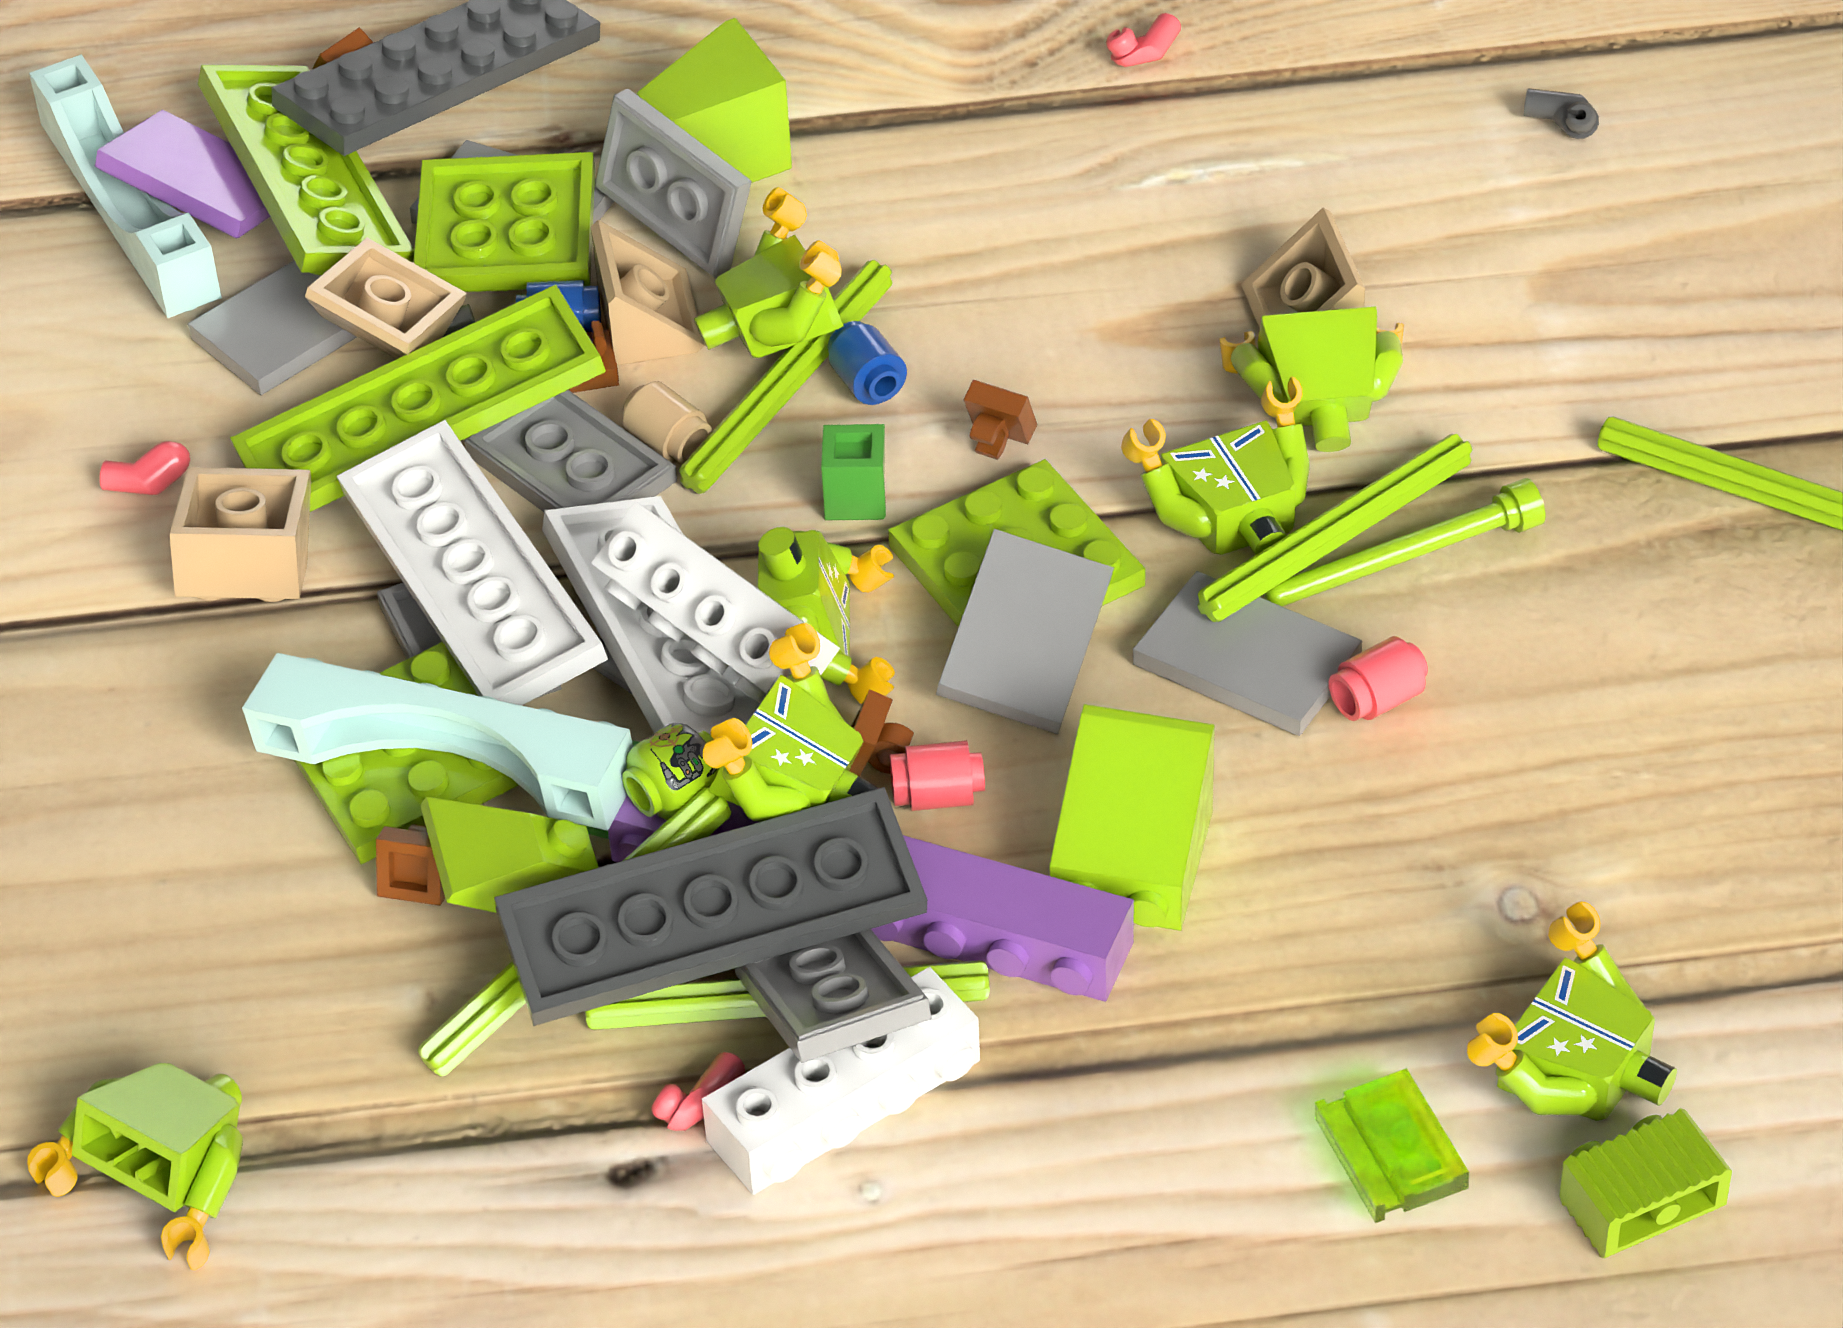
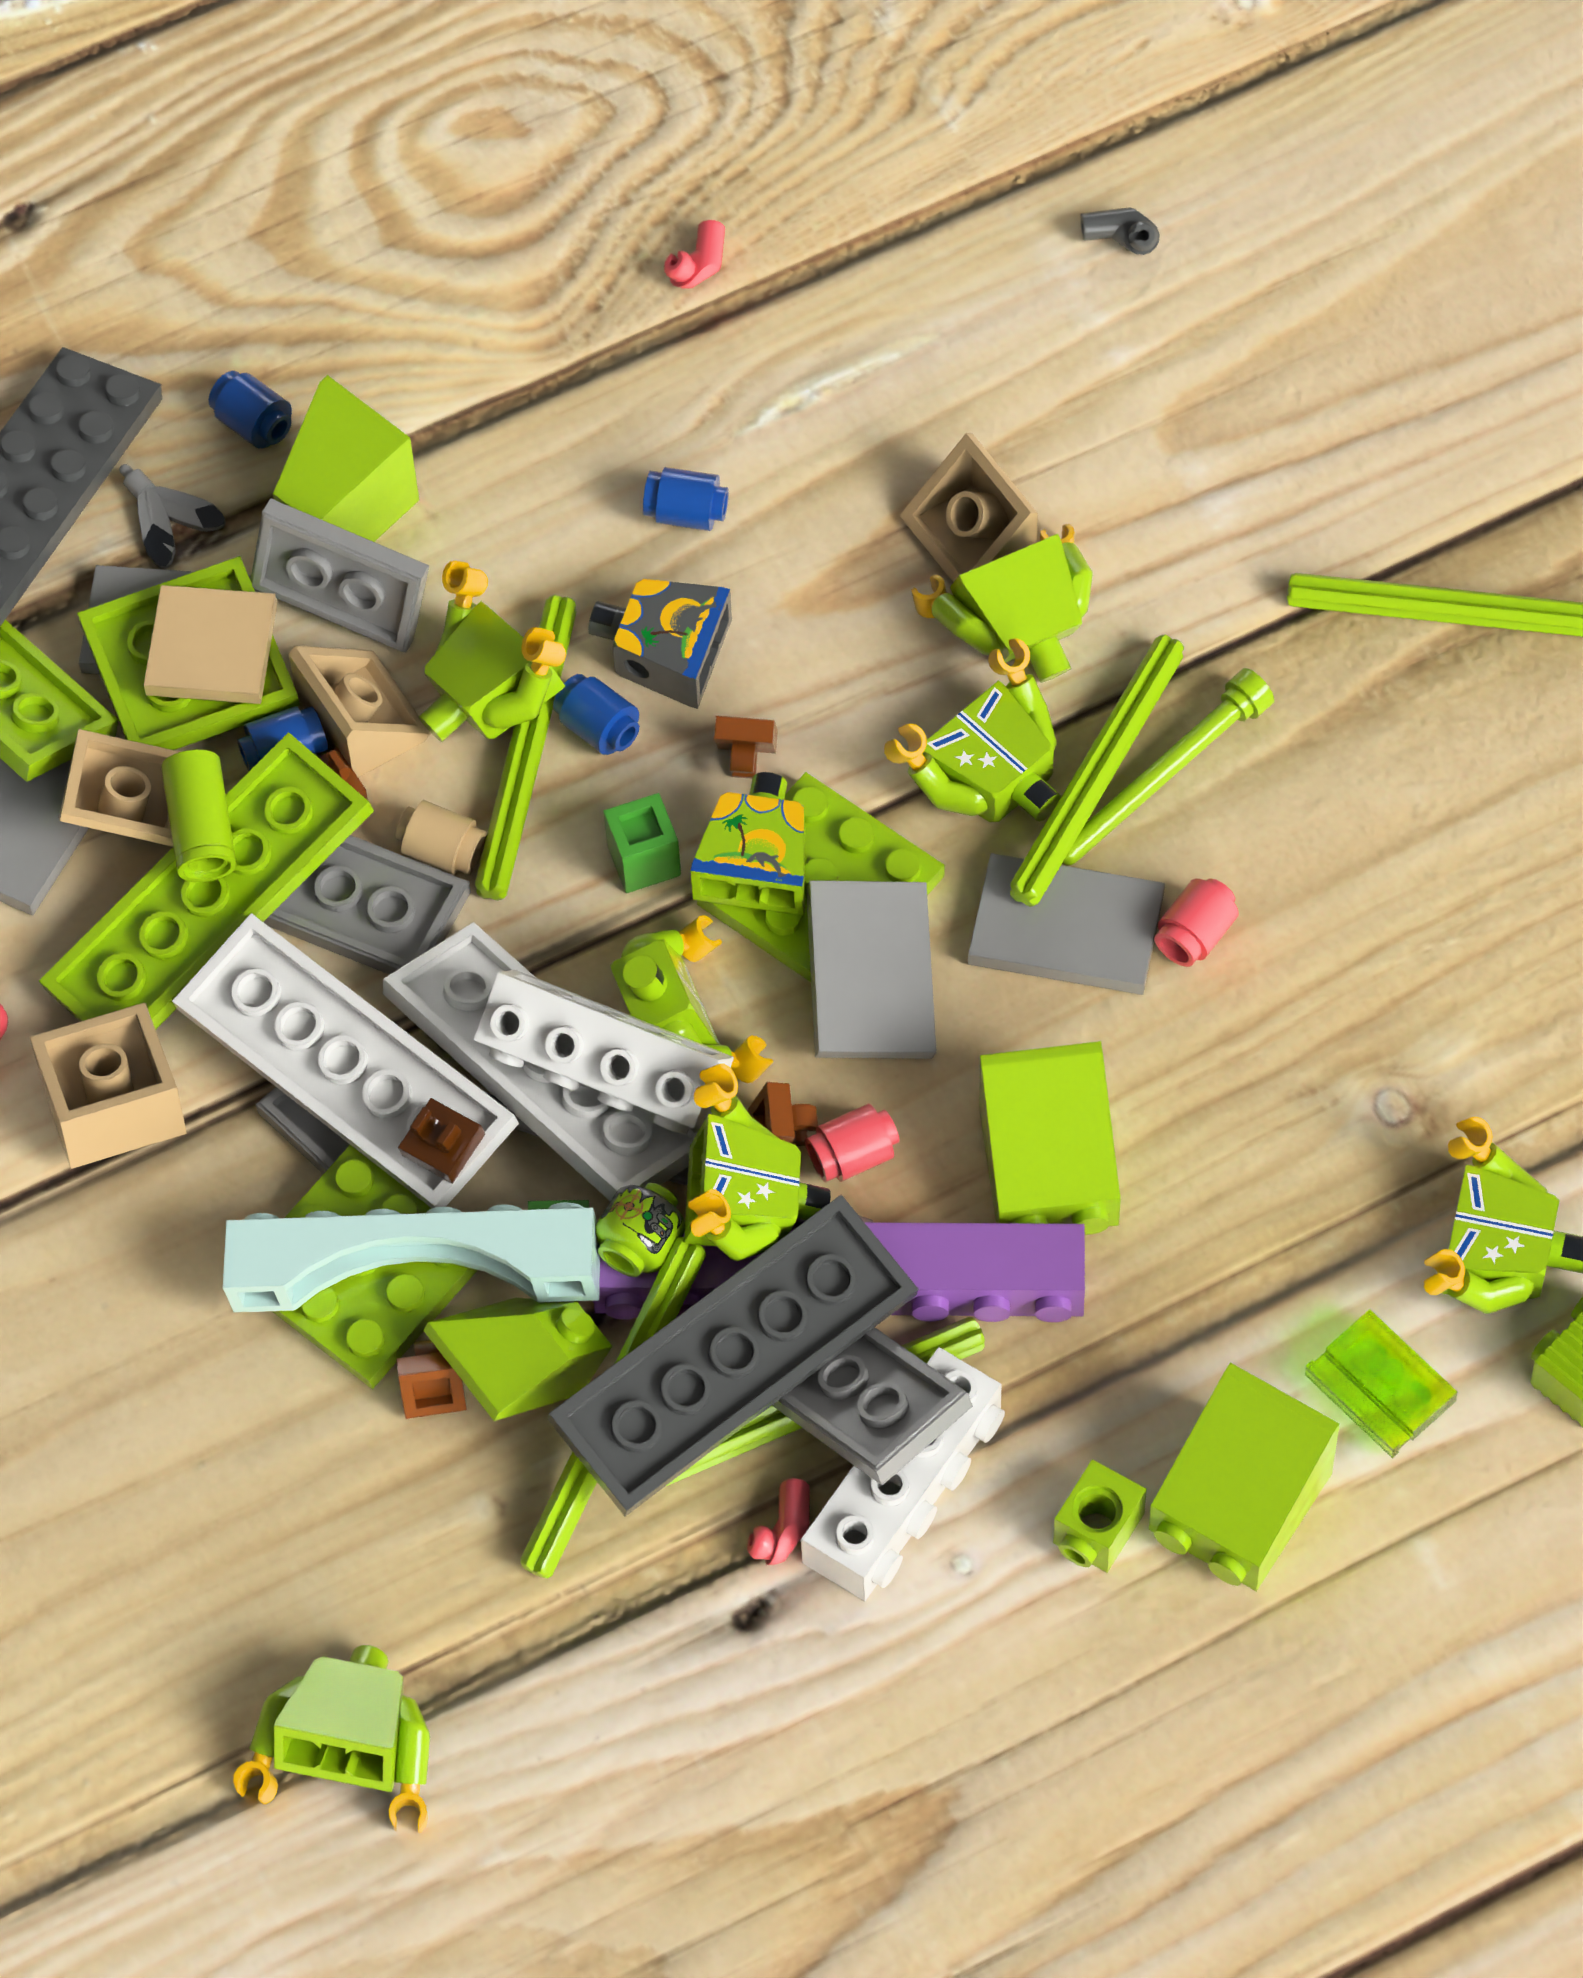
camera: 20 degrees left, 15 degrees up
none -> light grey piece [120,464,226,569]
none -> tan tile [144,585,277,704]
none -> lime pin [161,749,237,882]
none -> blue brick [208,371,292,449]
none -> reddish brown tile [398,1098,485,1184]
none -> dark grey torso [588,579,732,709]
none -> blue brick [643,467,729,531]
none -> torso [690,772,805,915]
none -> lime brick [1053,1459,1147,1573]
none -> lime slope [1149,1362,1340,1591]

